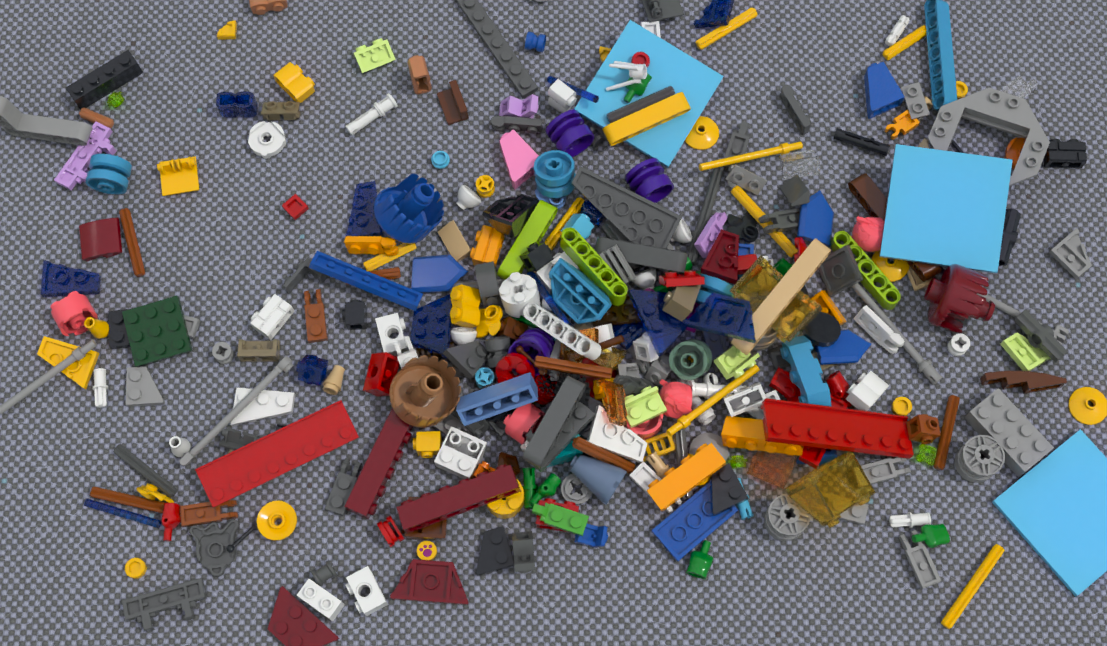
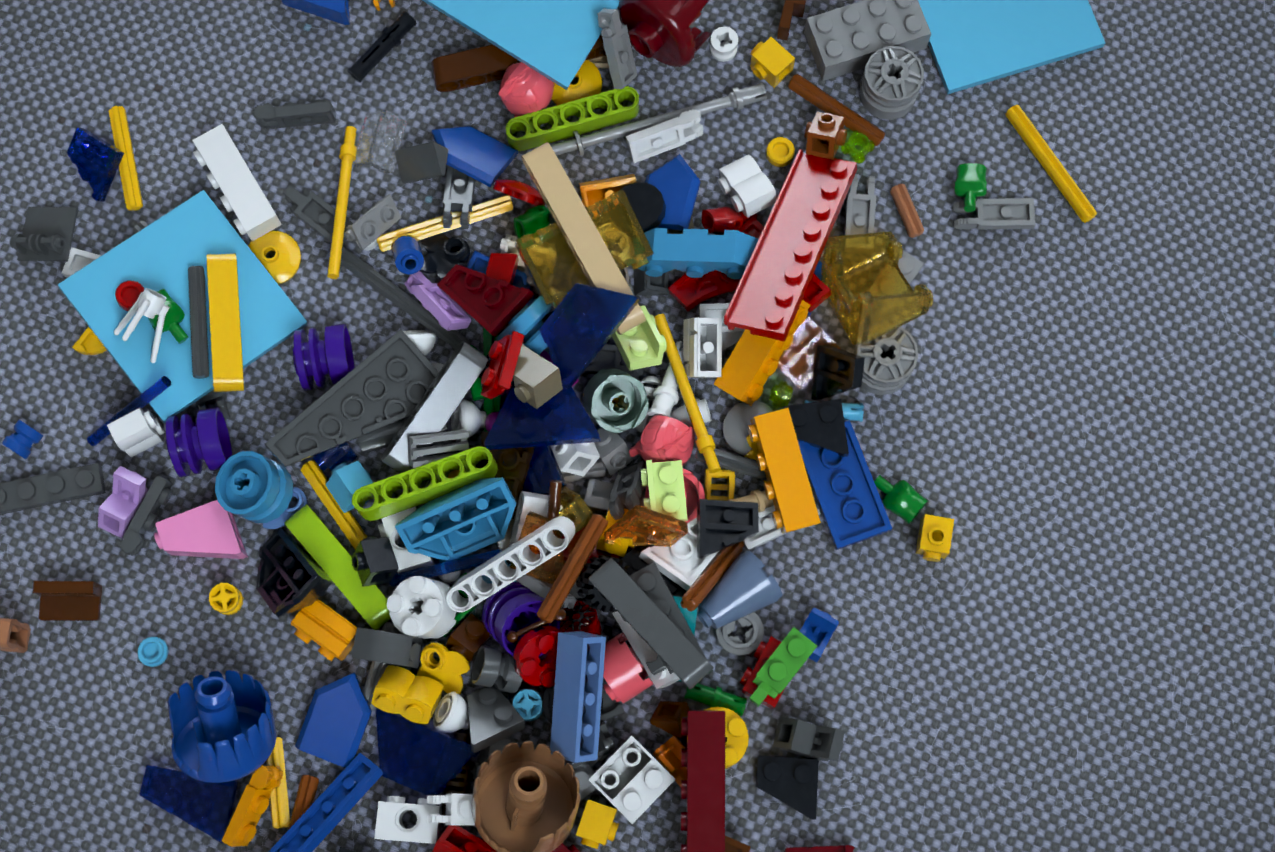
camera: 70 degrees left, 5 degrees up
white pin [345,93,398,136] -> none
tan slope [438,220,471,262] -> none
white brick [456,185,481,210] -> none
green piece [529,473,561,506] -> none
dark grey tile [818,245,863,297] -> none
white axle [889,512,931,528] -> none
none -> white brick [192,124,282,241]
none -> blue brick [392,236,424,274]
none -> light grey hinge [598,8,637,89]
none -> black wing [697,499,759,559]
none -> yellow brick [750,37,795,88]
none -> black wing [811,344,865,400]
none -> nougat axle [890,183,924,238]
none -> yellow brick [916,514,954,562]

